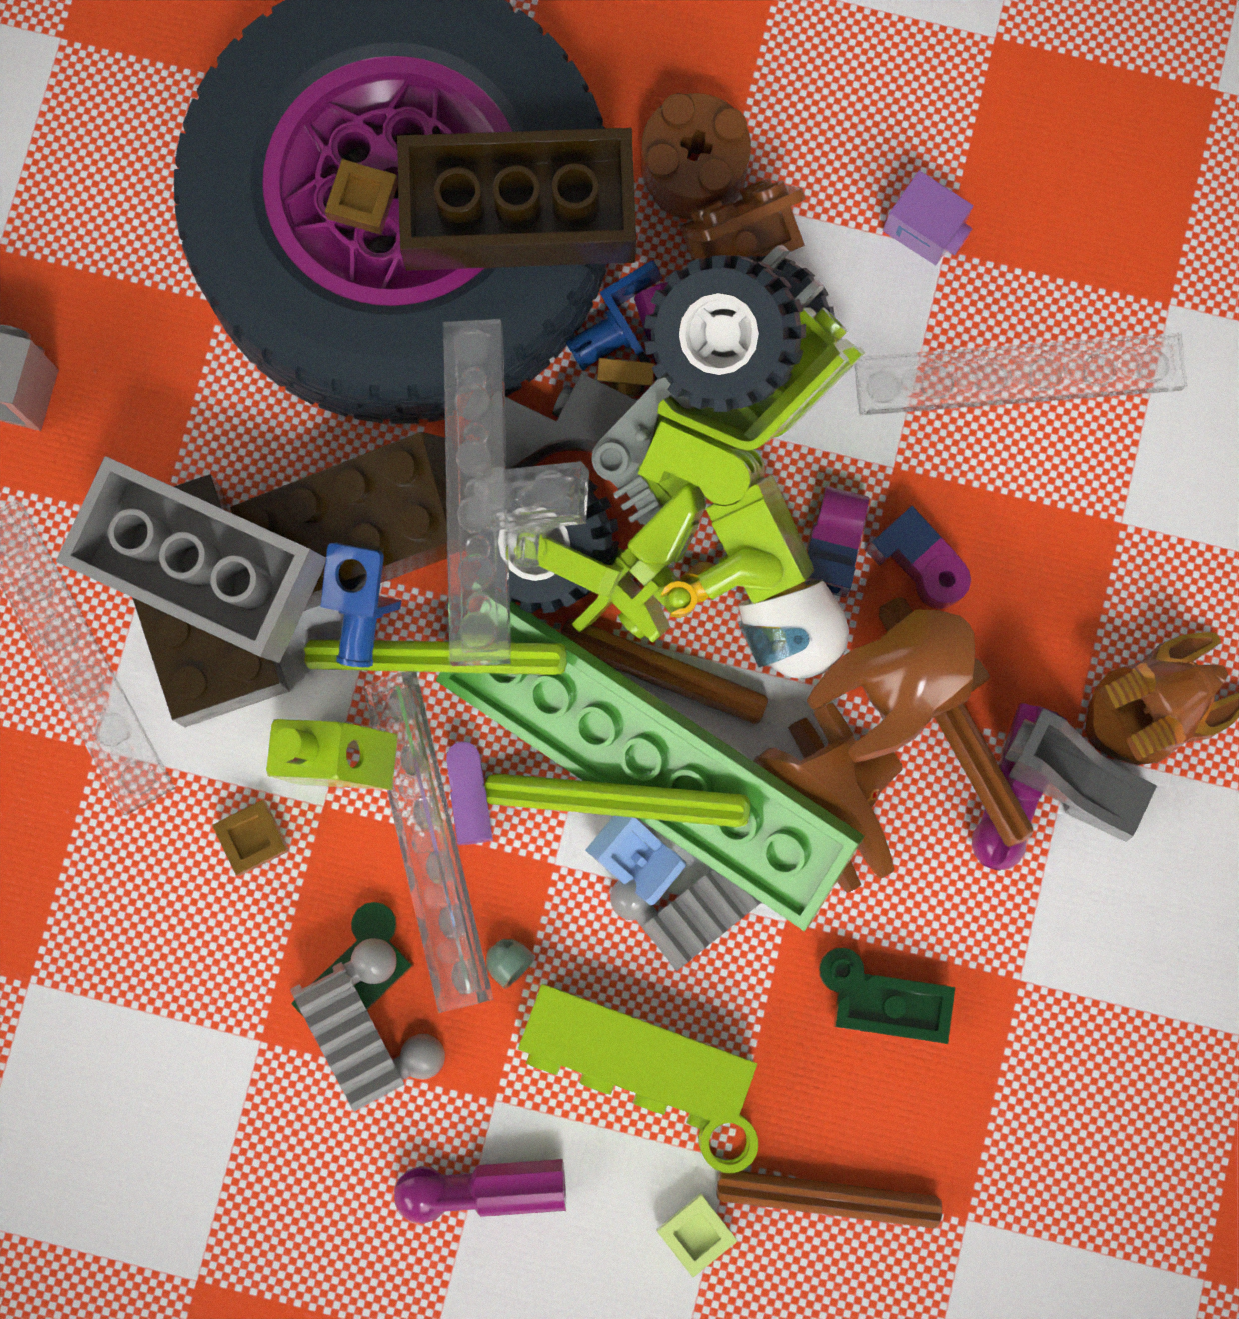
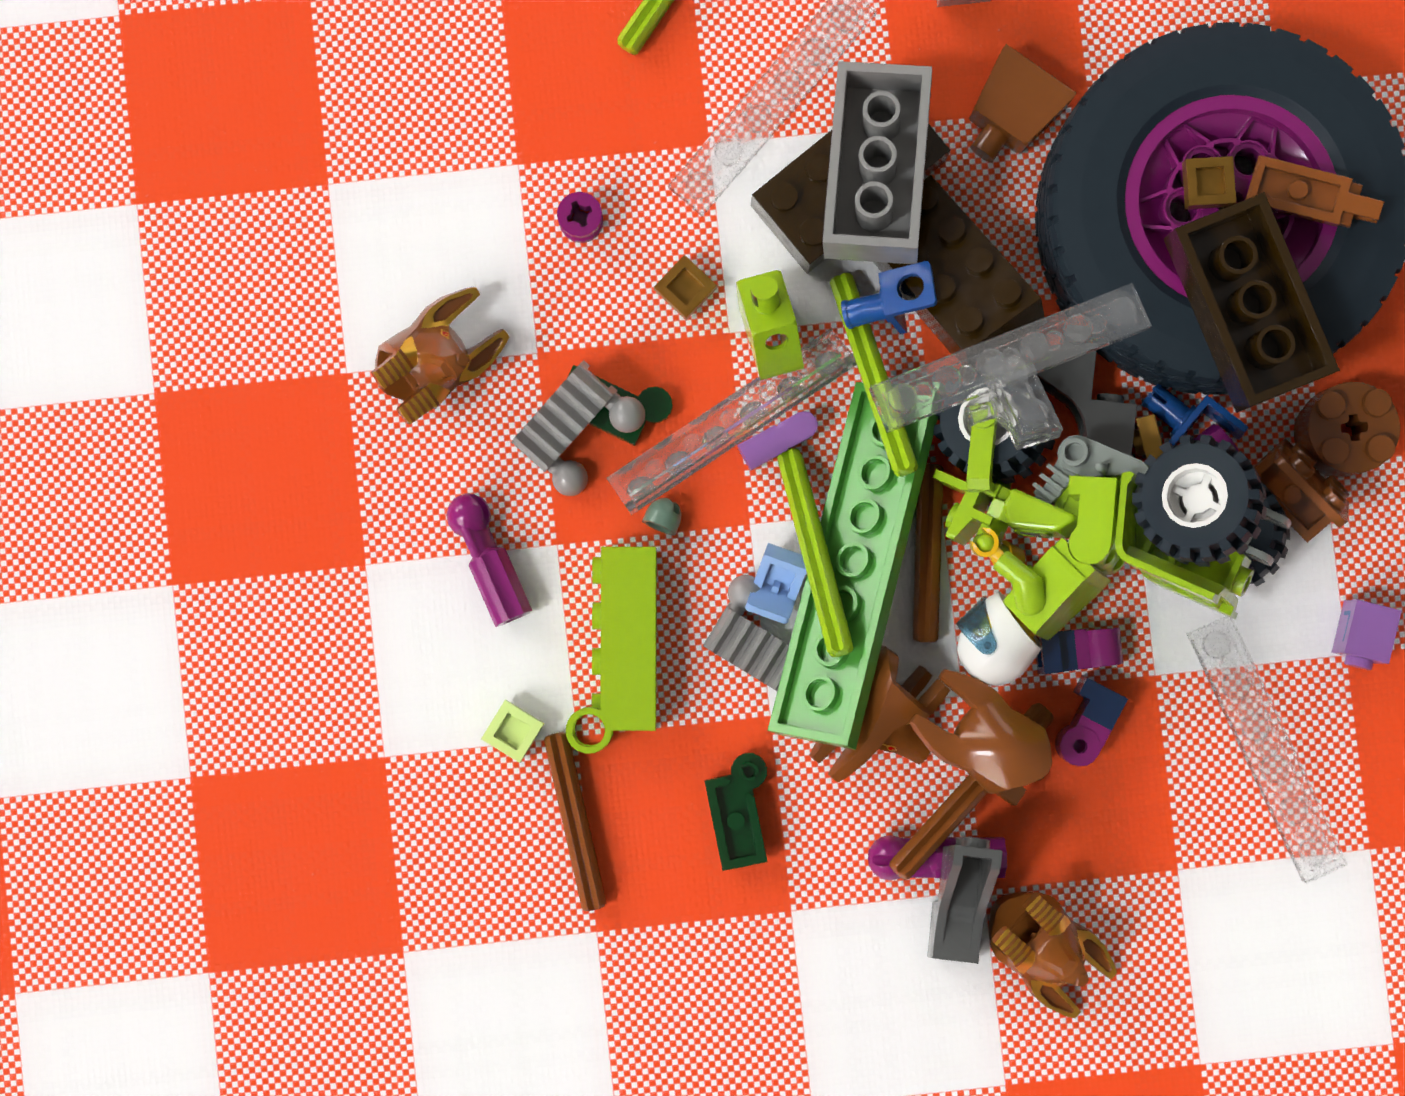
camera: 70 degrees right, 5 degrees up
none -> dark orange piece [371,287,509,425]
none -> magenta wheel [557,192,604,243]
none -> dark orange torso [969,44,1076,162]
none -> dark orange hinge [1245,155,1384,228]

